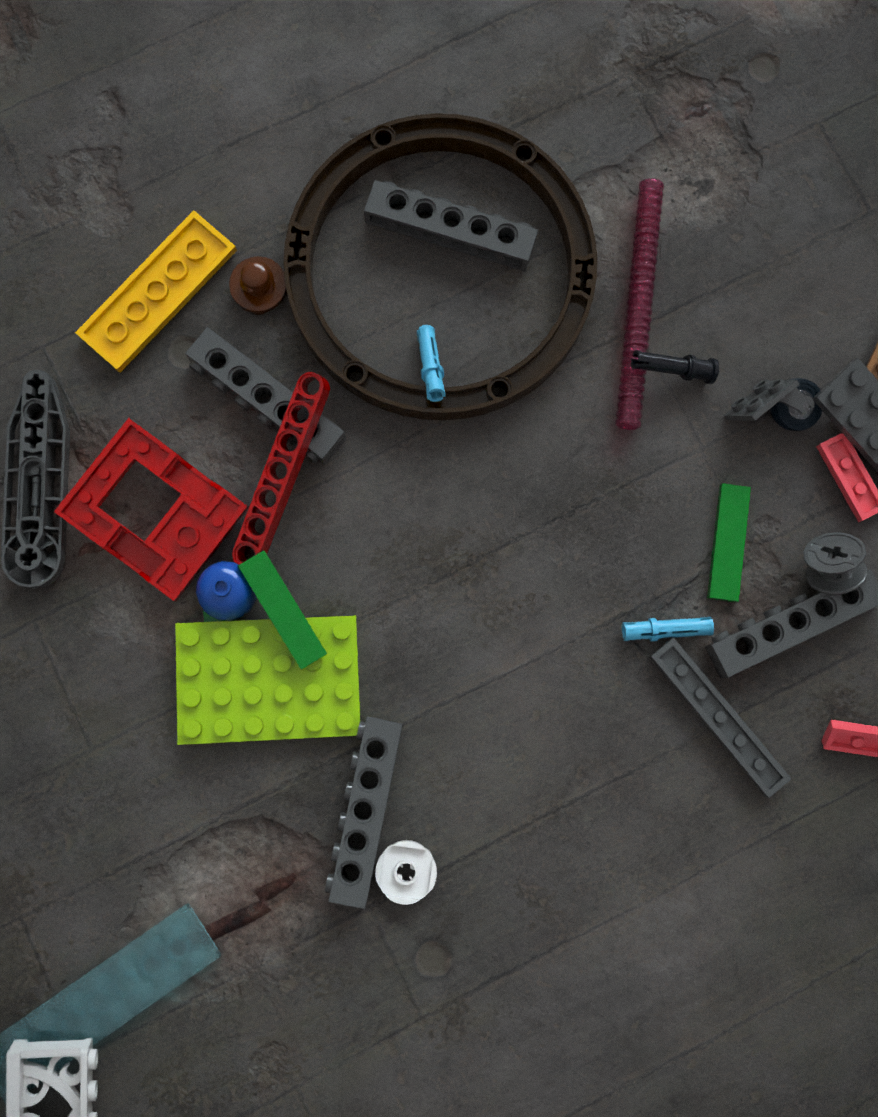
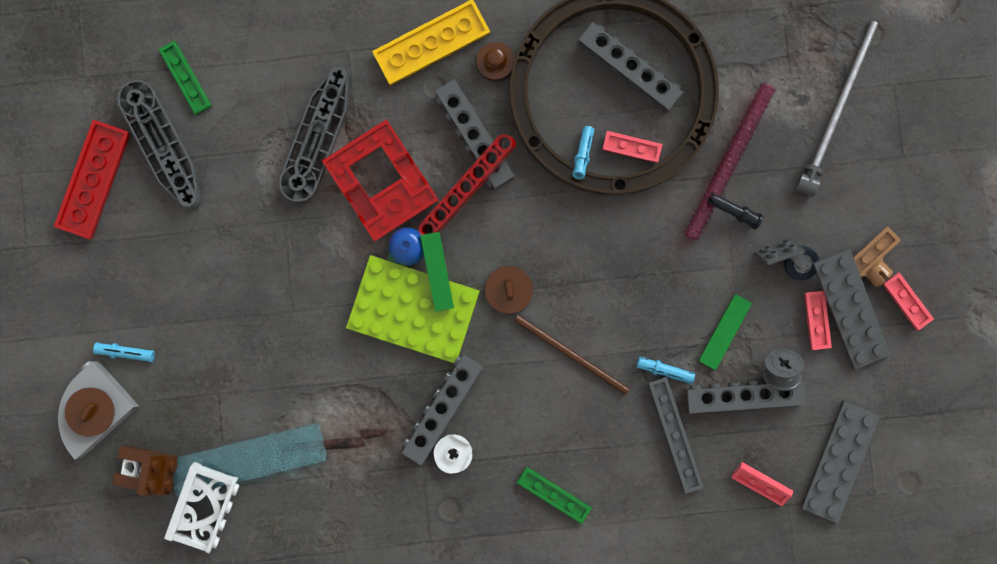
camera: 30 degrees right, 5 degrees up
none -> reddish brown shield [485,266,533,314]
none -> reddish brown piece [514,315,630,395]
none -> green tile [516,466,592,524]
none -> coral plate [602,131,663,164]
none -> flat silver piece [794,21,878,198]

